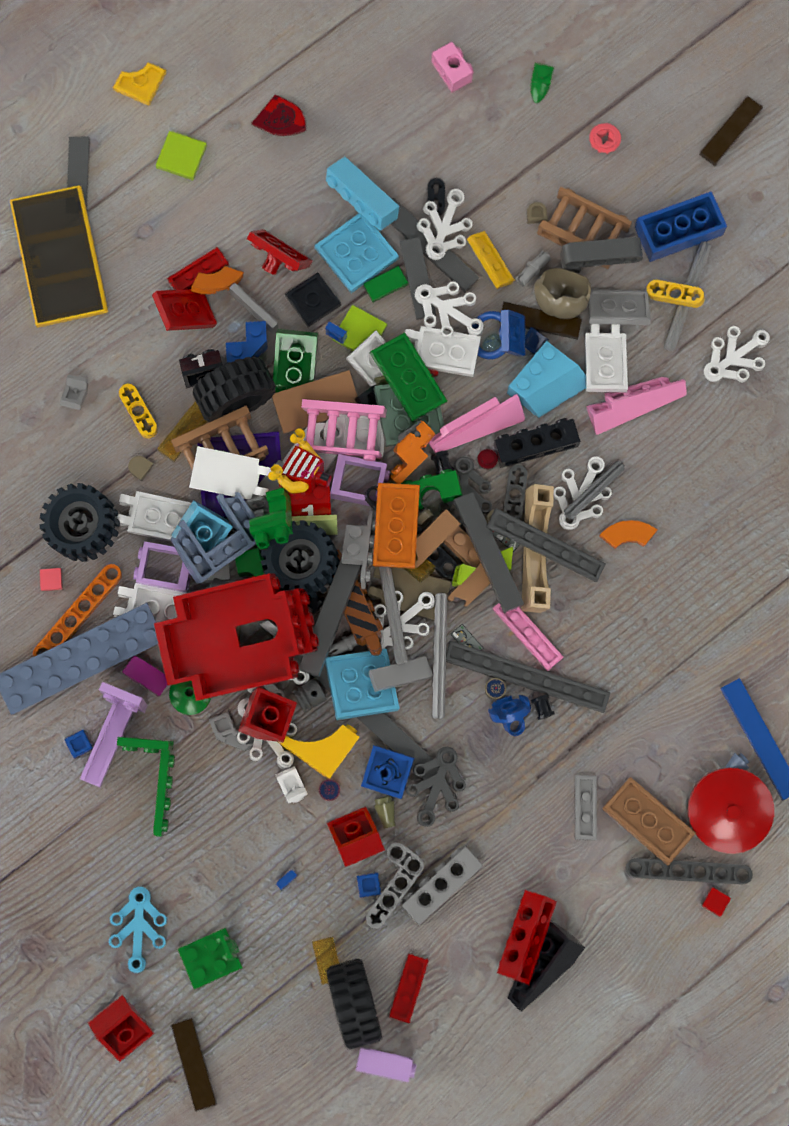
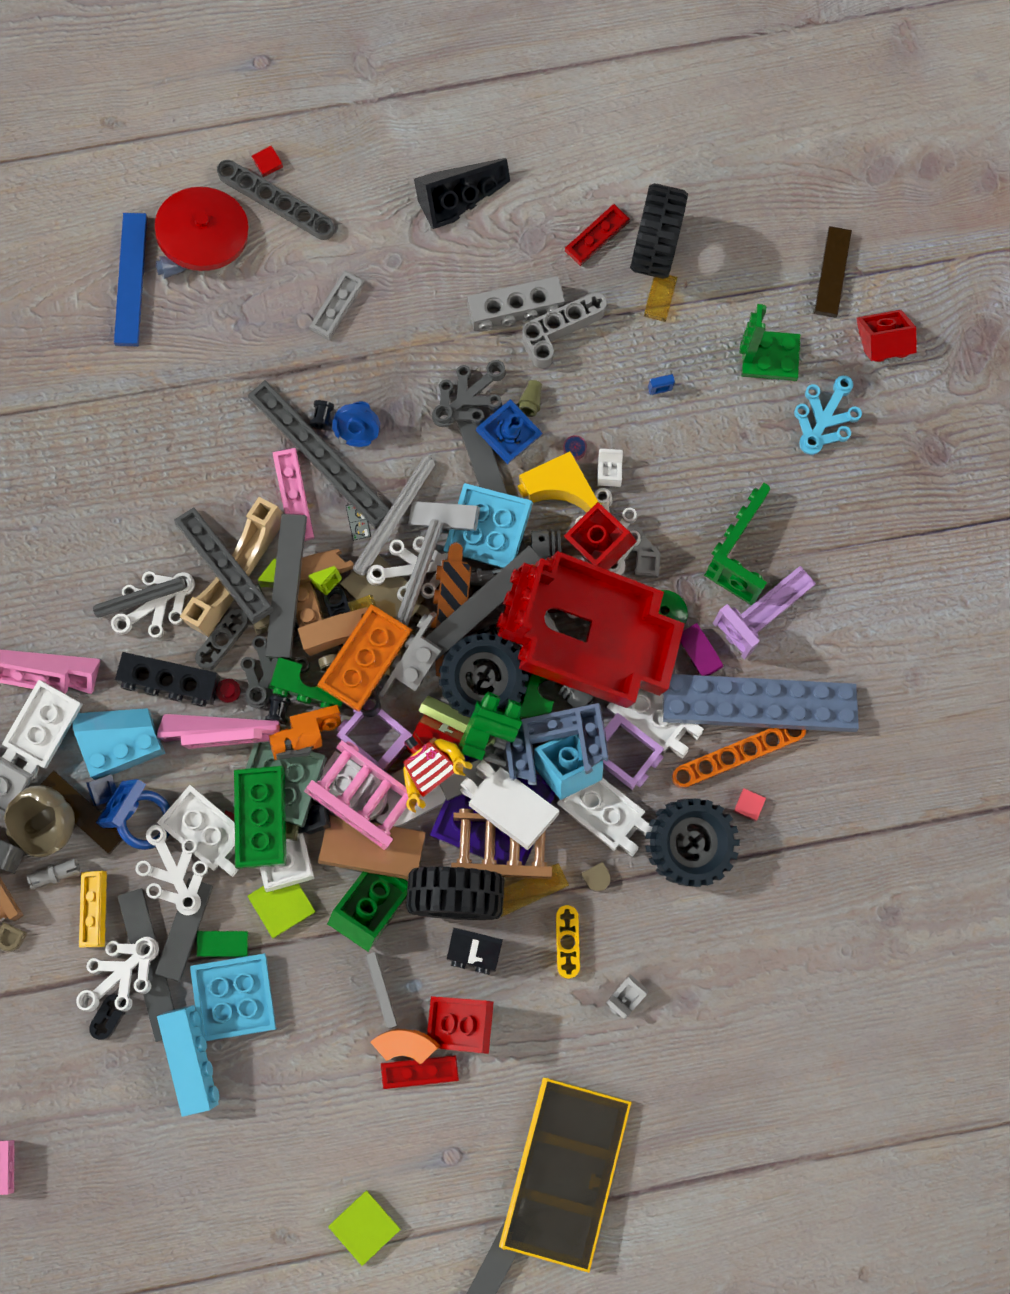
camera: 150 degrees left, 0 degrees up
blue tile [64,730,93,759] -> none
blue brick [226,321,268,363] -> none
red plate [246,229,313,275] -> none
shield [251,95,307,136] -> none
black tile [285,272,341,327] -> none
blue tile [326,321,347,344] -> none
red slope [327,806,385,867] -> none
lavender window [356,1047,416,1082] -> none
blue tile [357,873,381,898] -> none
clear light blue piece [482,334,501,351] -> none
tile [485,678,506,700] -> none
red brick [497,890,557,985] -> none
orange tile [599,520,657,549] -> none
medium nougat tile [603,777,696,866] -> none

